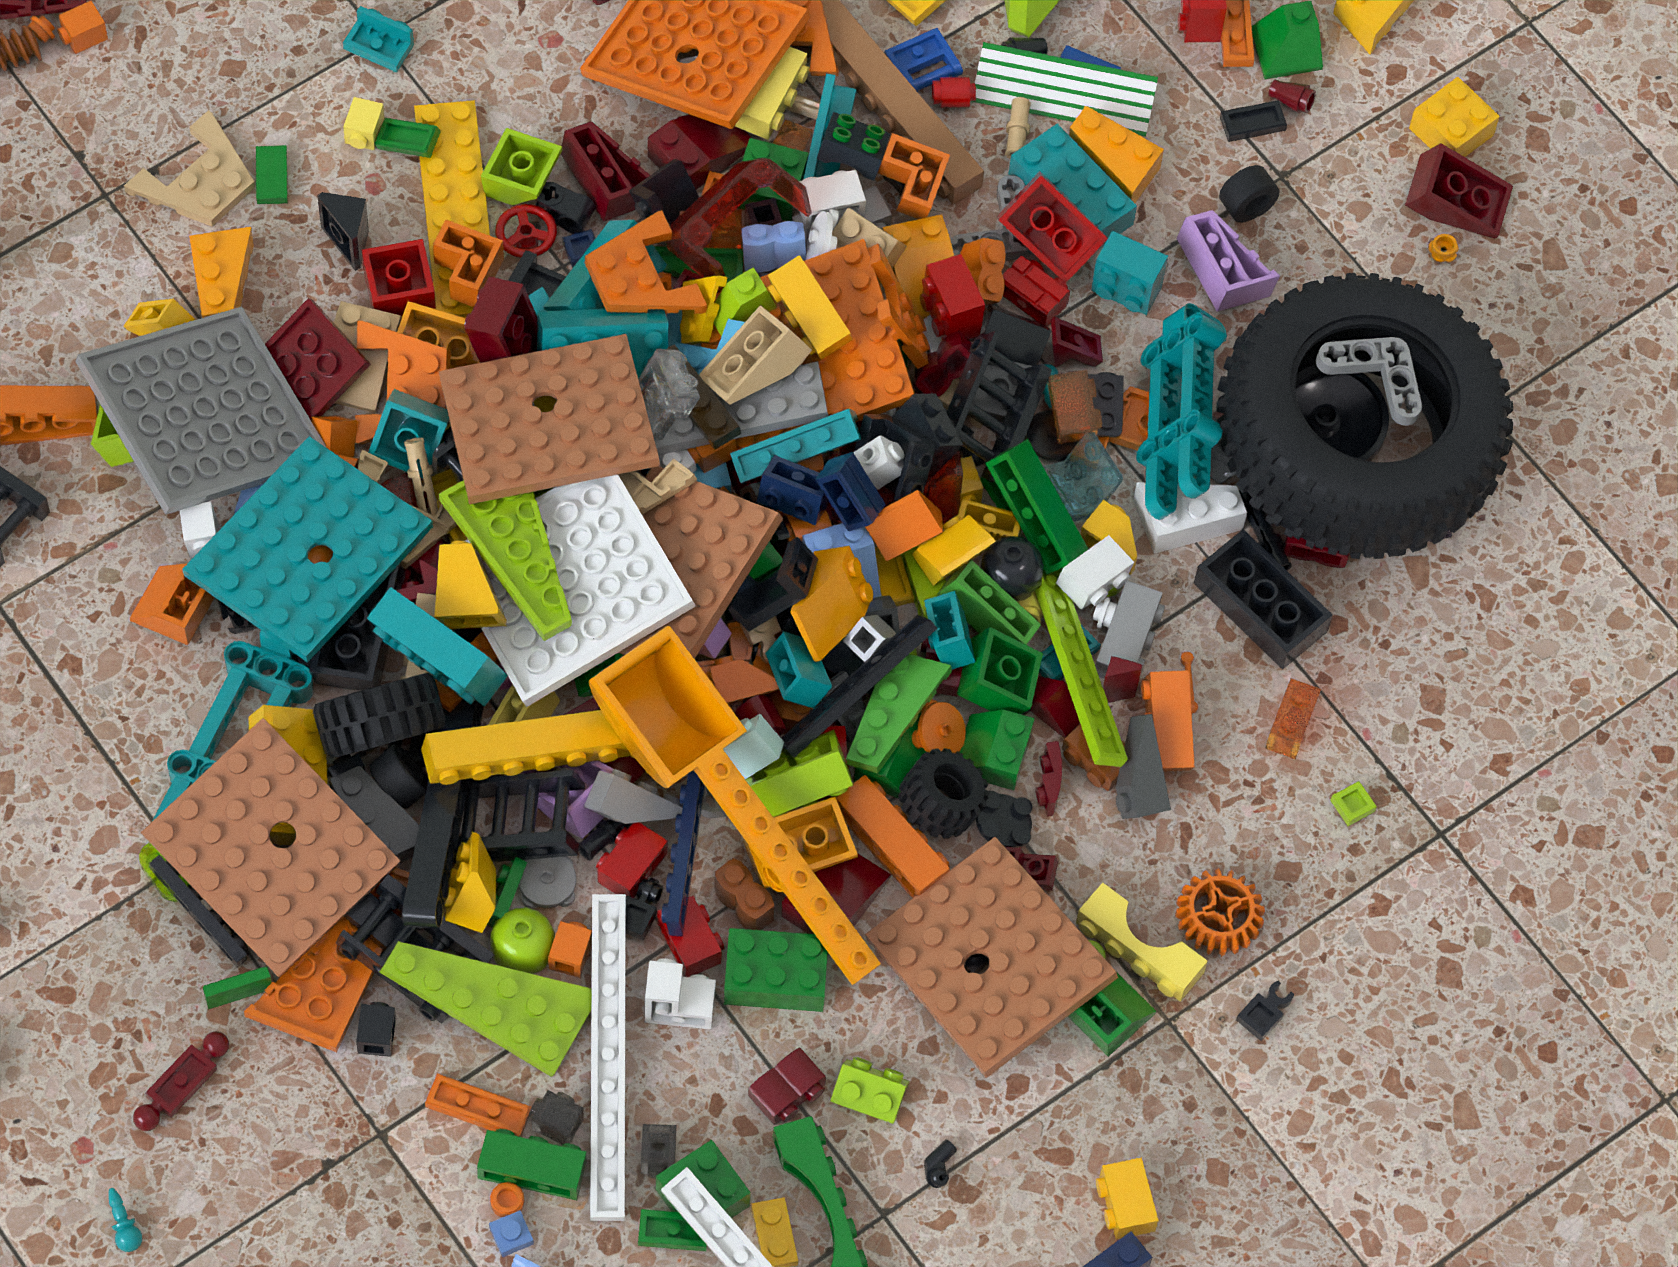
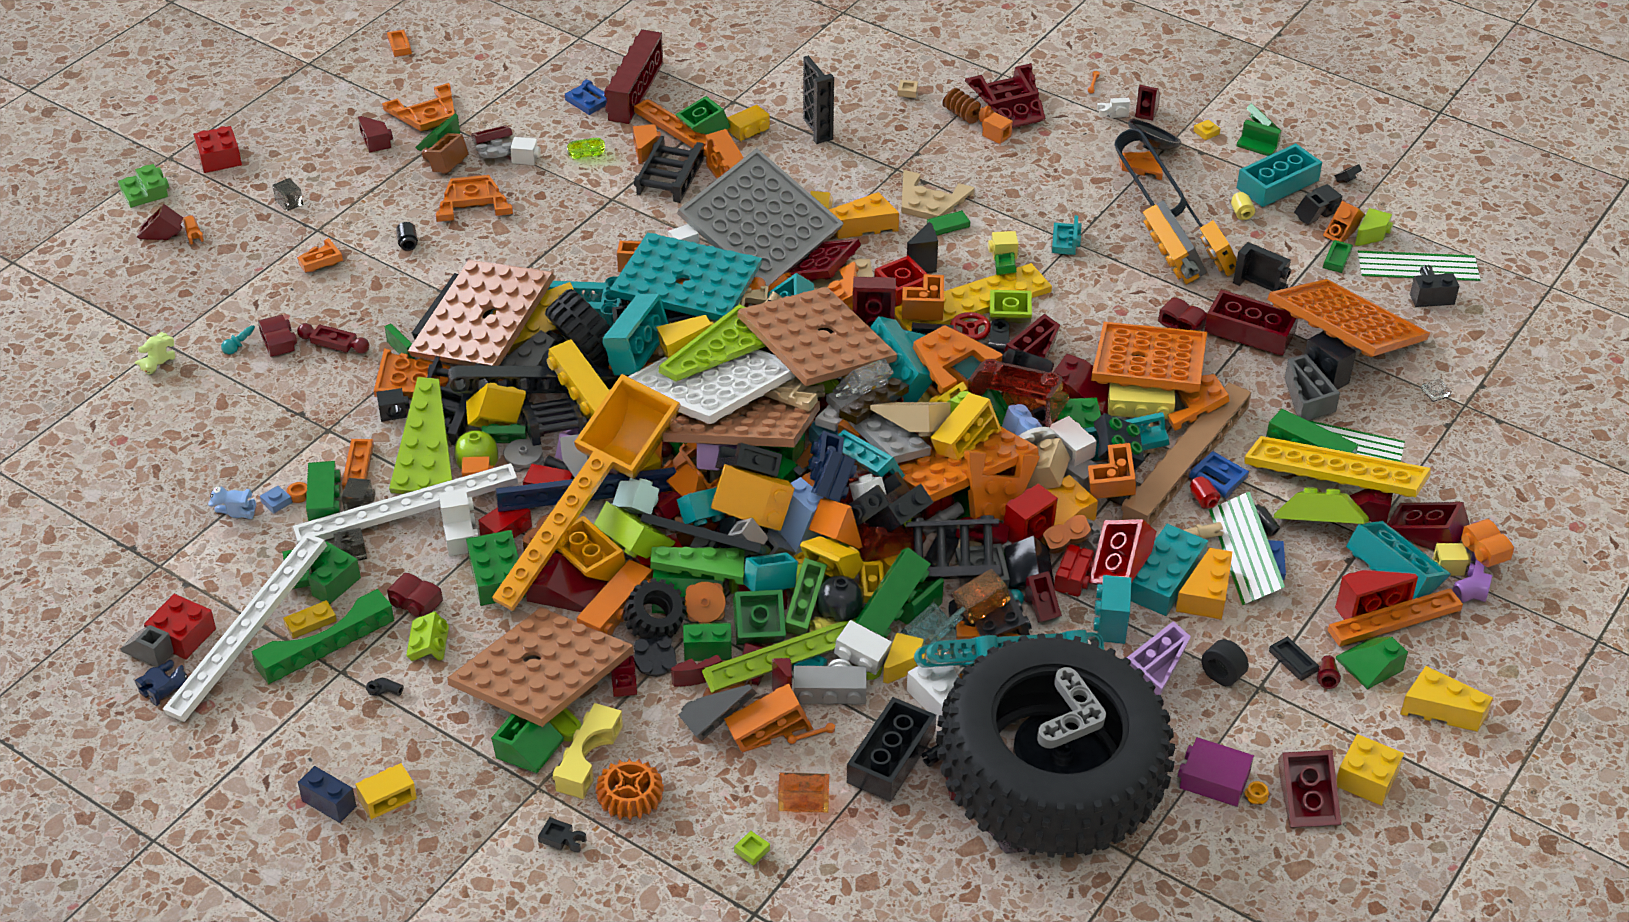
camera: 75 degrees right, 20 degrees down
none -> dark red brick [258,314,297,357]
none -> magenta brick [1177,737,1254,807]

